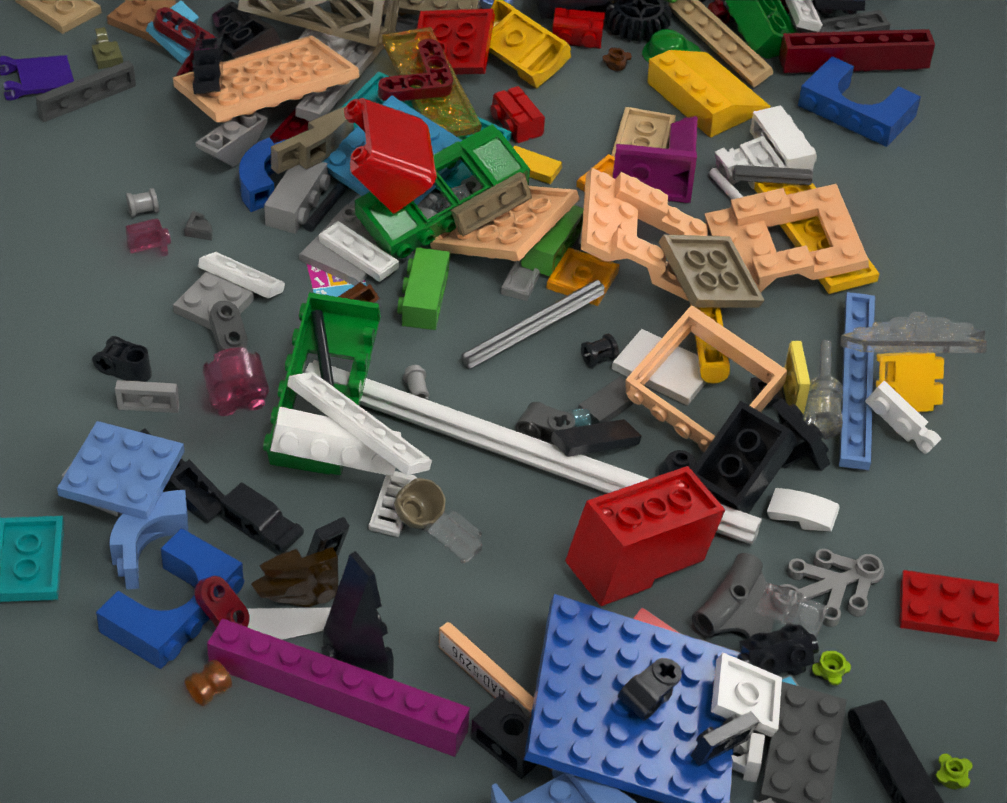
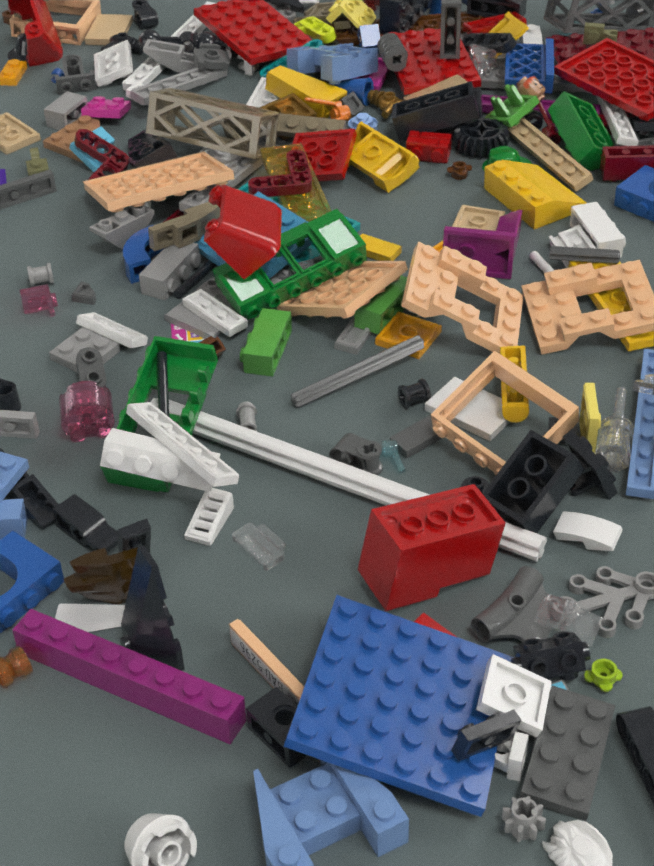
camera: 10 degrees right, 5 degrees down
black slope [193,37,223,94] -> none
dark red plate [195,576,250,627] -> none
dark tan hair [394,478,446,529] -> none
dark tan tile [451,172,532,236] -> none
red brick [490,86,545,143] -> none
black tile [550,419,642,457] -> none
black piece [617,658,682,721] -> none
dark tan plate [659,235,765,308] -> none
white tile [715,148,748,185] -> none

